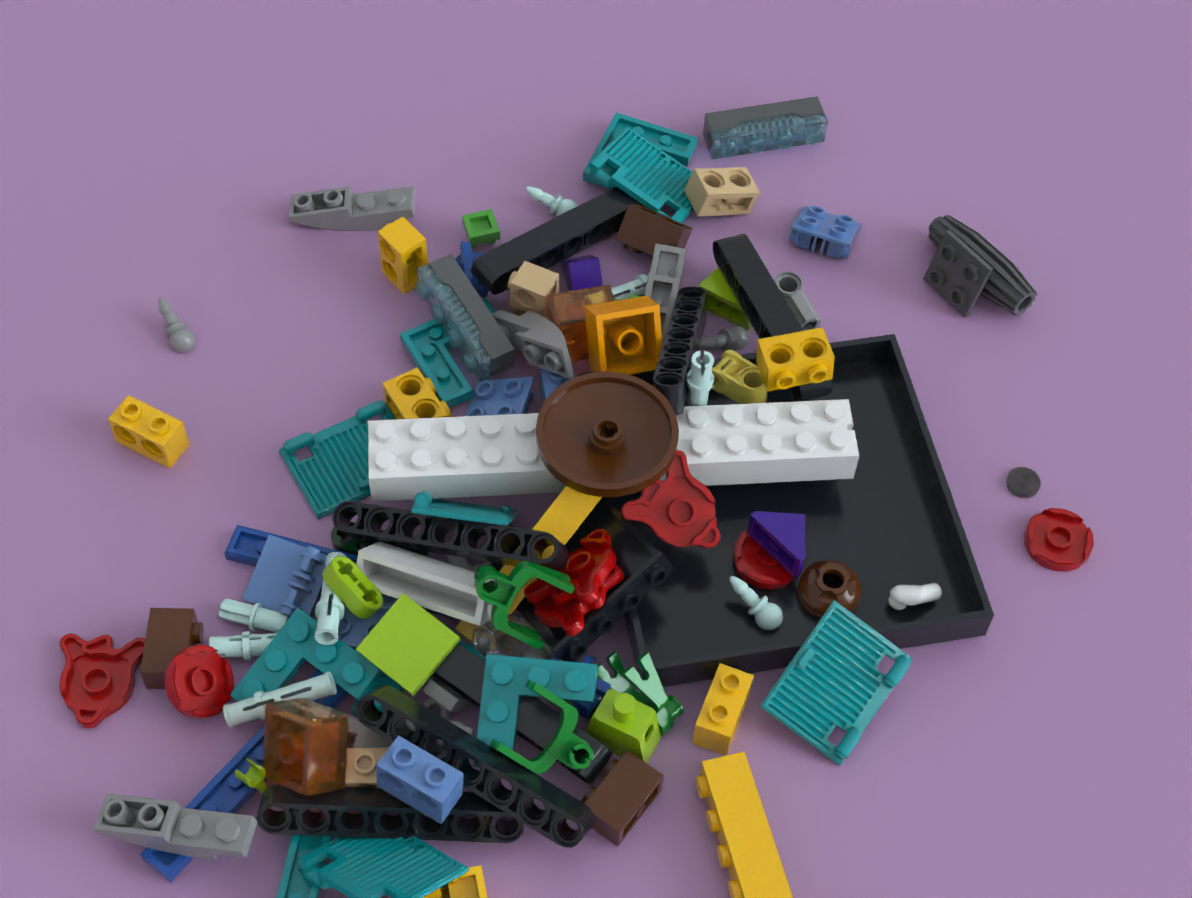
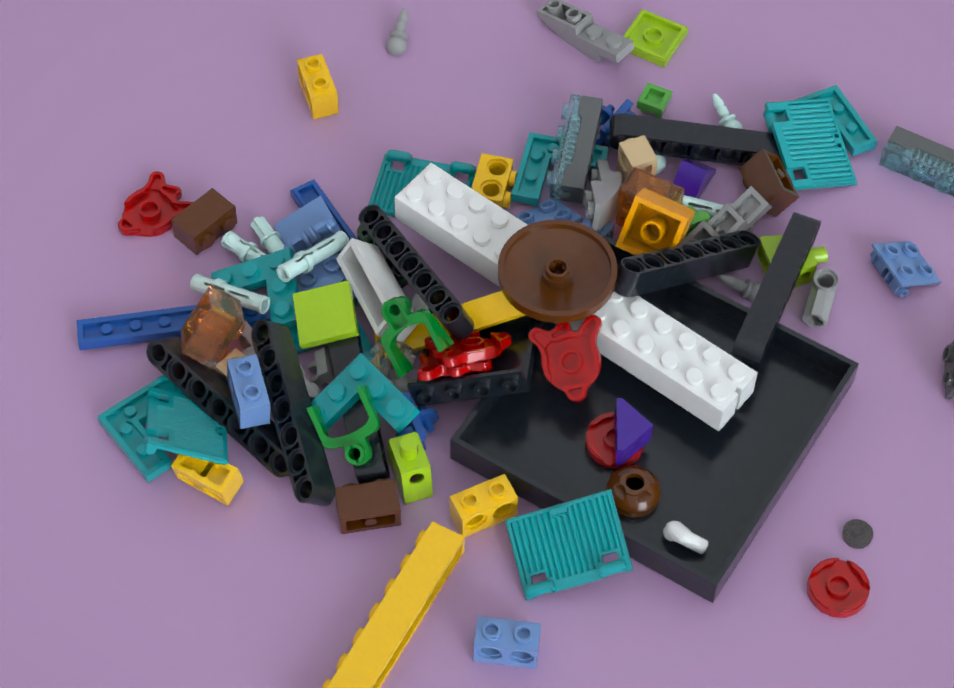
camera: 45 degrees right, 0 degrees up
light grey slope [94,793,258,861] -> none
red tile [165,644,234,719] -> none
lime hand [235,758,268,794] -> none
lime beam [322,556,383,619] -> none
yellow brick [377,217,429,294] -> none
teal window [412,491,521,526] -> none
piece [597,651,684,736] -> none
tan brick [684,167,760,216] -> none
light aqua pin [686,351,714,406] -> none
light yellow piece [712,350,767,404] -> none
light aqua bar [729,576,783,631] -> none
yellow brick [756,327,835,392] -> none
none -> medium blue brick [473,616,541,669]
none -> lime tile [623,9,689,68]

